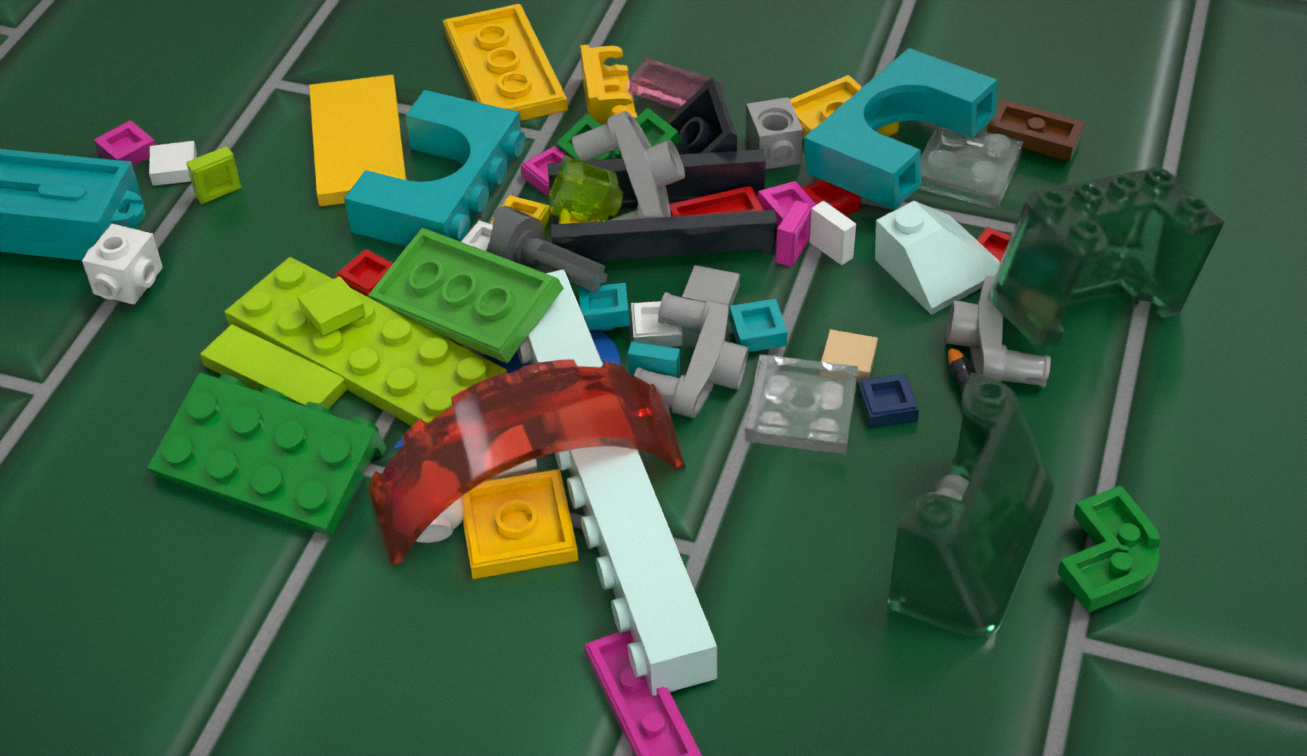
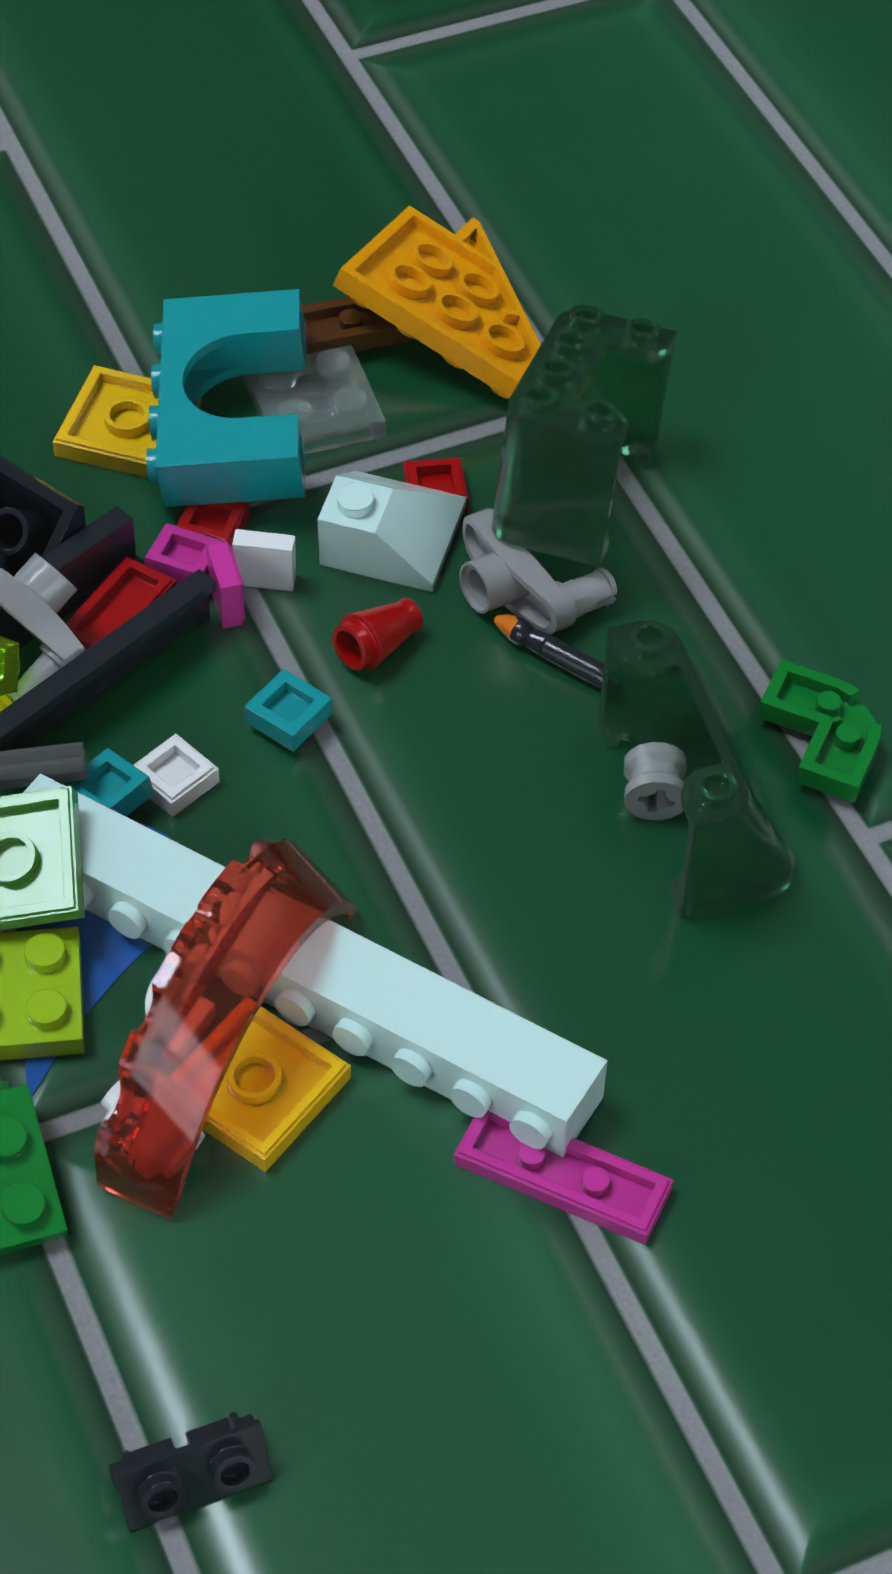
camera: 45 degrees left, 5 degrees up
teal tile [627,341,680,388] -> none
light grey connector [630,292,749,418] -> none
light grey tile [682,265,740,316] -> none
clear plate [745,355,858,454] -> none
light grey brick [746,97,803,170] -> none
tan tile [820,329,878,382] -> none
dark blue tile [857,373,920,429] -> none
none -> black hinge [108,1411,273,1532]
none -> red cone [332,598,423,670]
none -> light orange wing [333,205,551,406]

